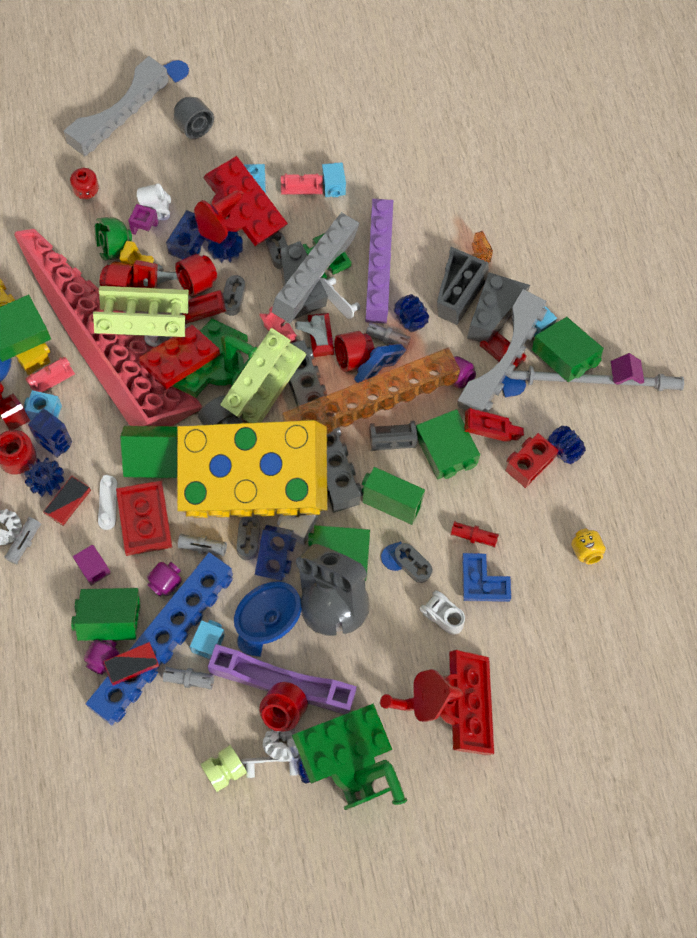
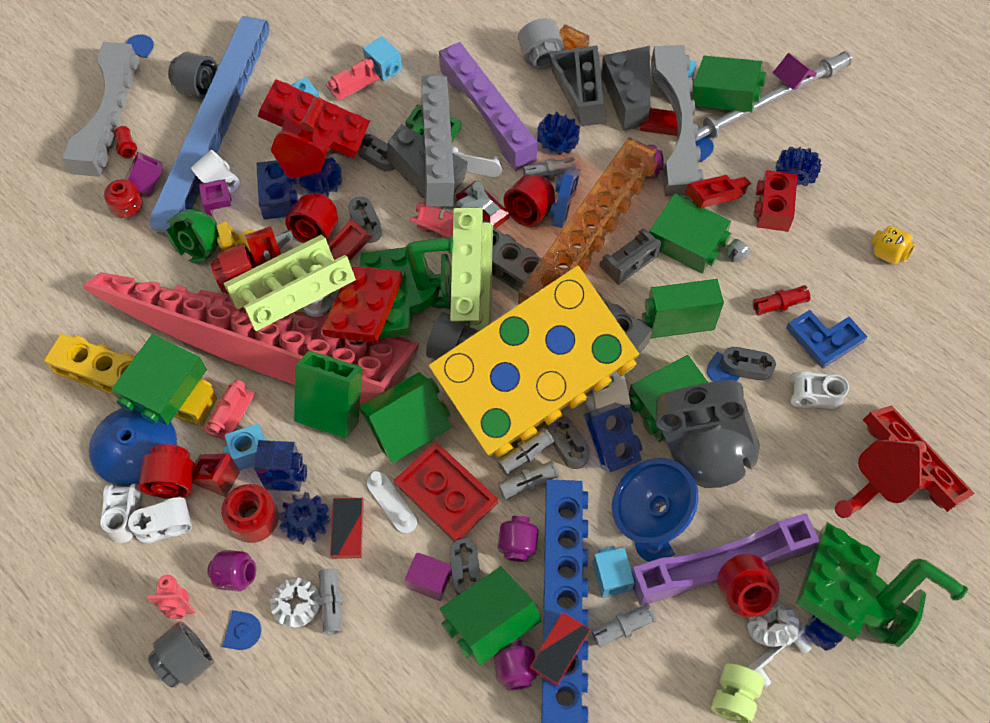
camera: 30 degrees left, 5 degrees down
none -> red pin [114,126,137,158]
none -> magenta panel [125,151,163,195]
none -> medium blue beam [150,16,269,233]
none -> green brick [294,350,363,439]
none -> dark grey beam [450,539,481,595]
none -> light grey pin [497,427,554,476]
none -> light grey piece [517,18,564,69]
none -> light grey hinge [726,239,751,262]

